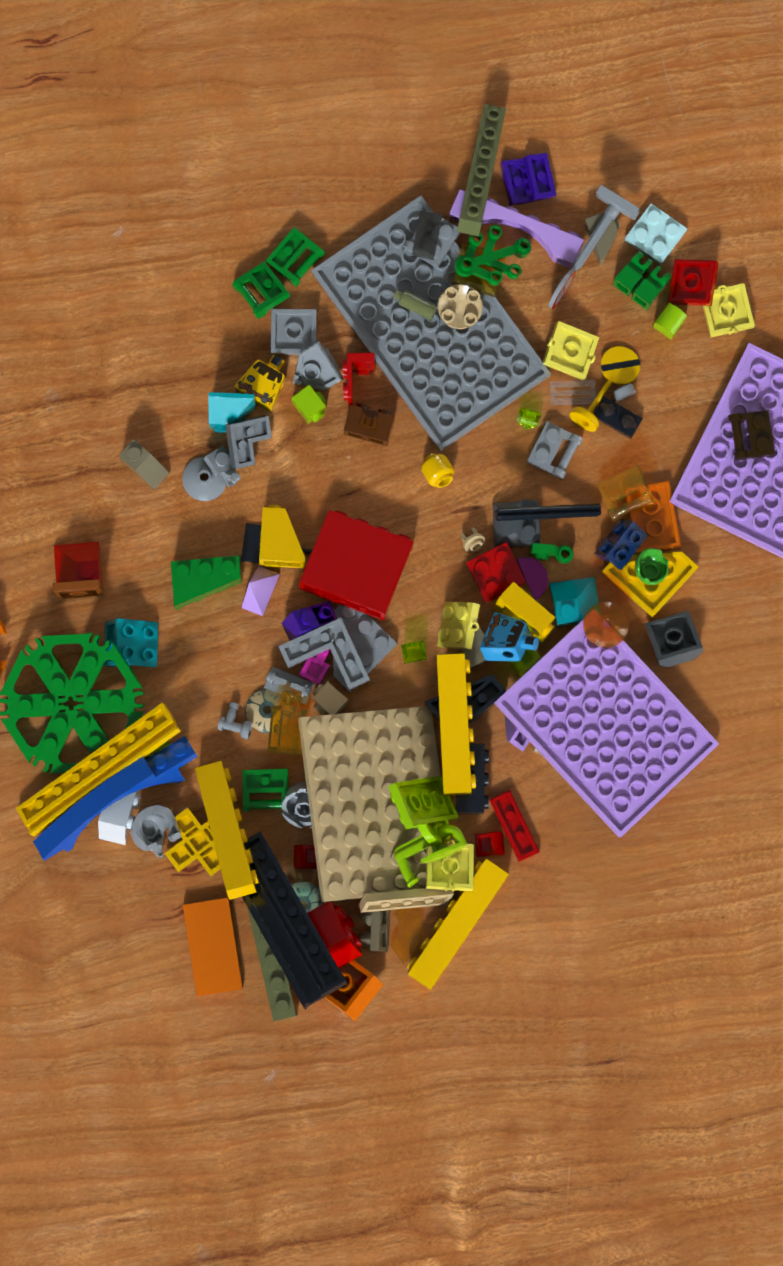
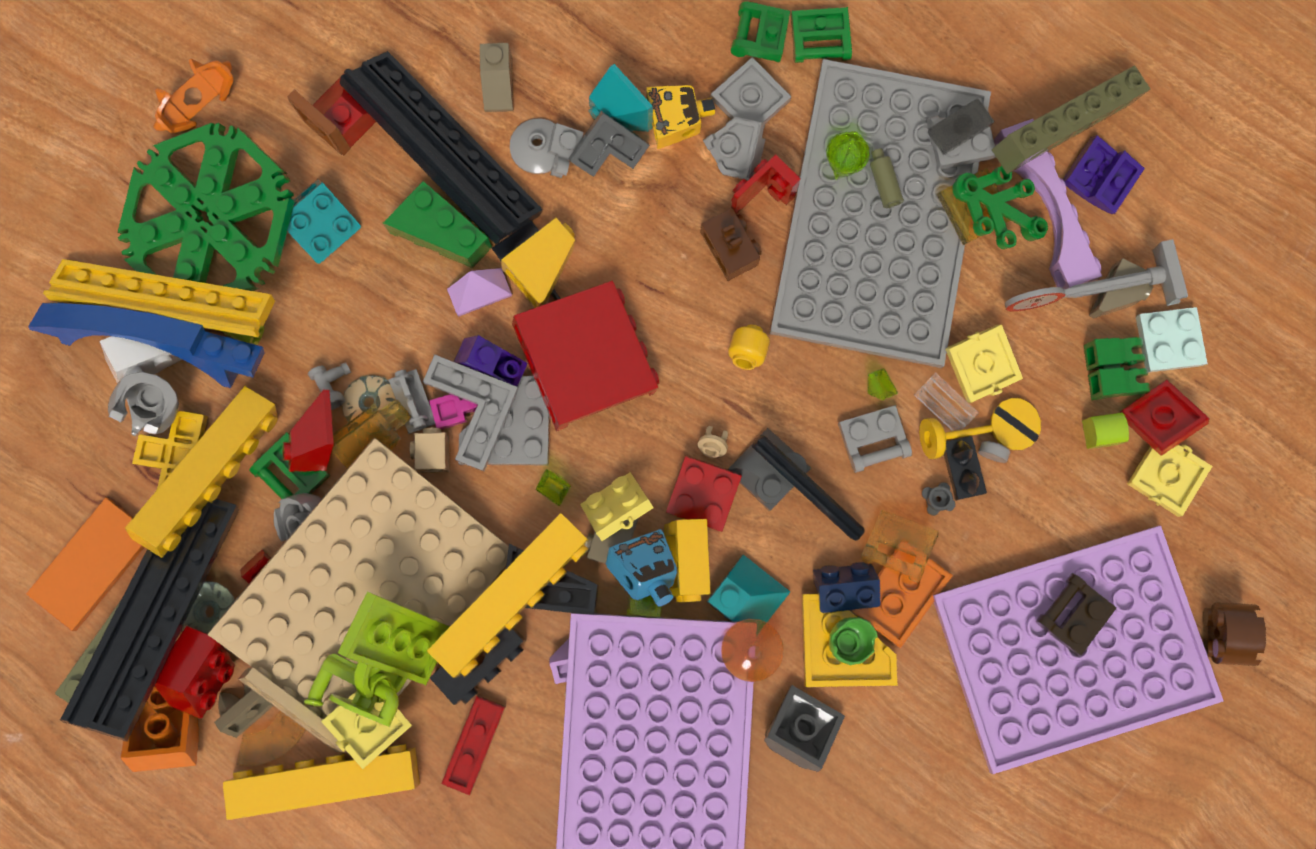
camera: 40 degrees right, 0 degrees up
lime brick [291,385,327,424] -> none
tan dish [438,284,483,329] -> none
red slope [475,832,505,857] -> none
magenta tile [516,557,548,600] -> none
green plate [529,543,574,564] -> none
none -> red slope [283,389,334,472]
none -> black plate [340,51,543,244]
none -> clear neon green hat [826,131,870,180]
none -> dark grey plate [922,482,956,516]

